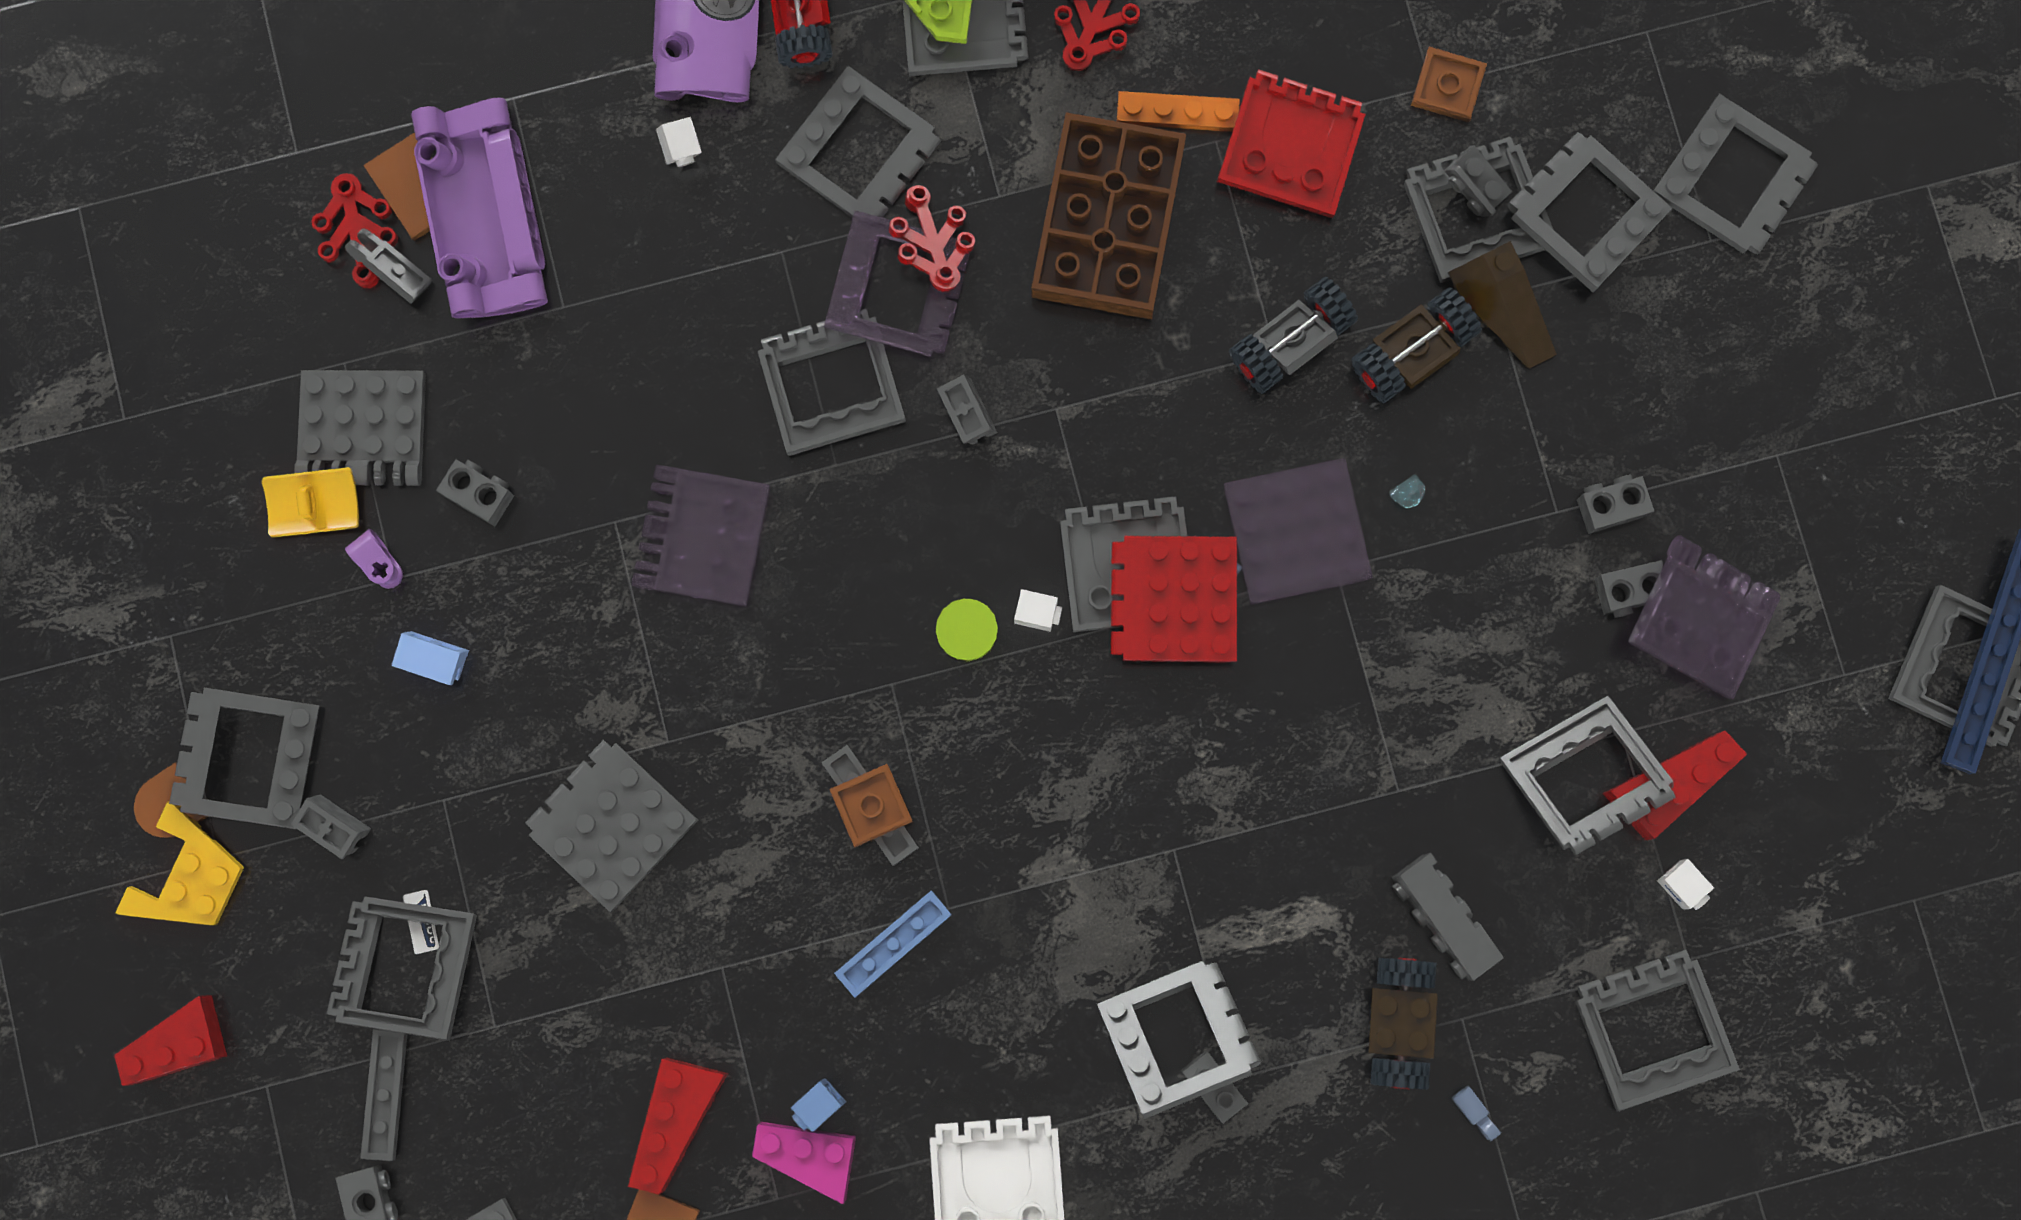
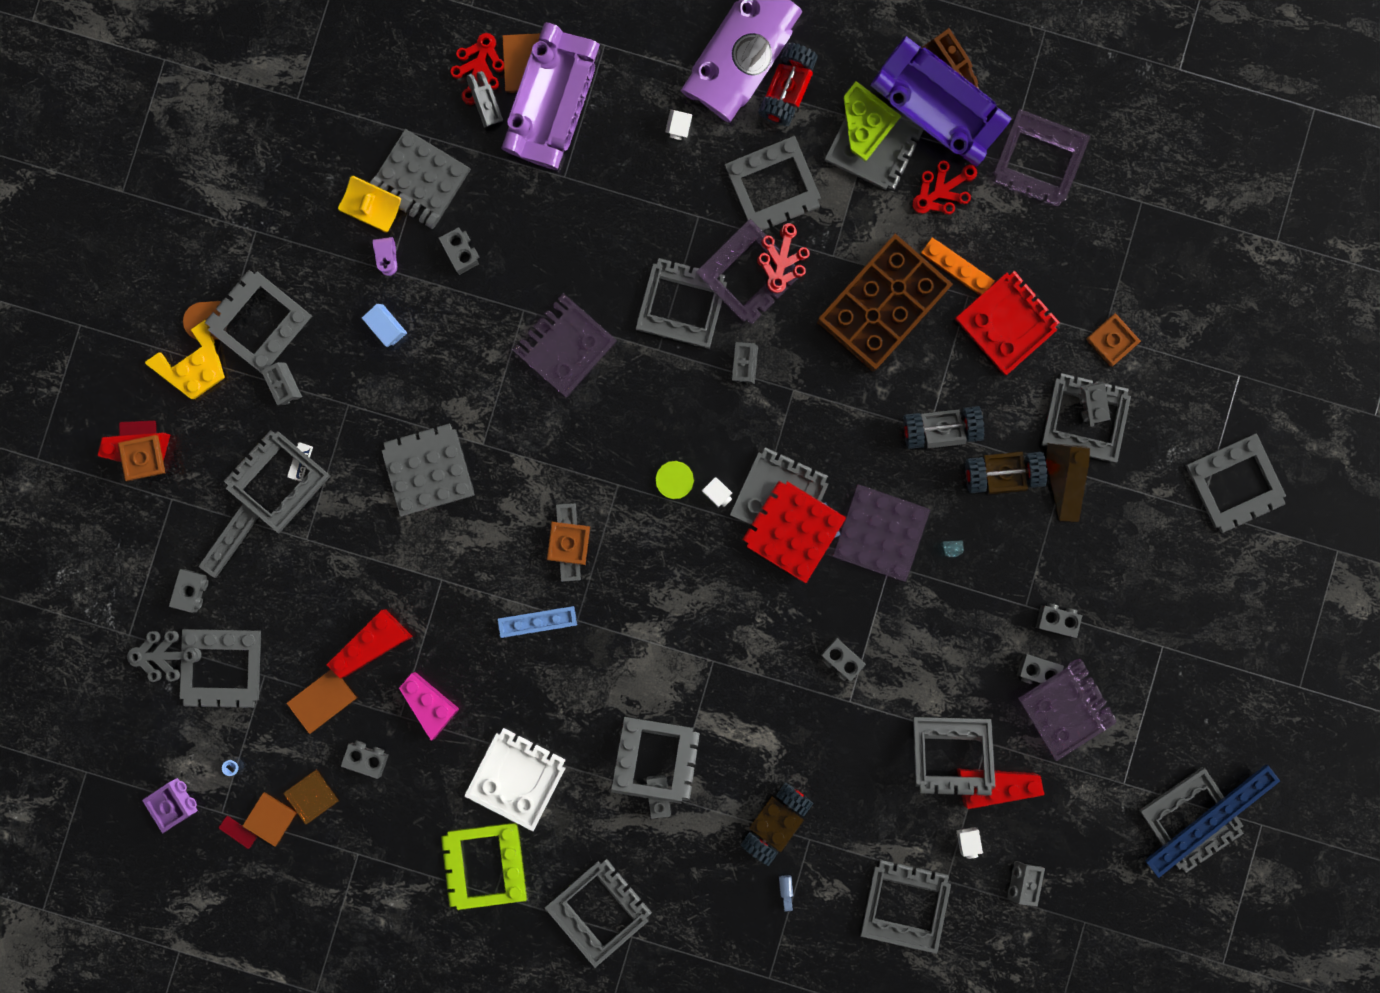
camera: 30 degrees right, 5 degrees up
medium blue brick [791,1078,846,1132] -> none
dark grey wedge [1392,853,1504,981] -> none
dark grey hinge [1507,133,1672,292] -> none
none -> dark orange tile [118,435,165,481]
none -> dark red sticker [119,421,156,436]
none -> dark grey brick [821,638,866,681]
none -> dark grey bracket [1008,861,1045,906]

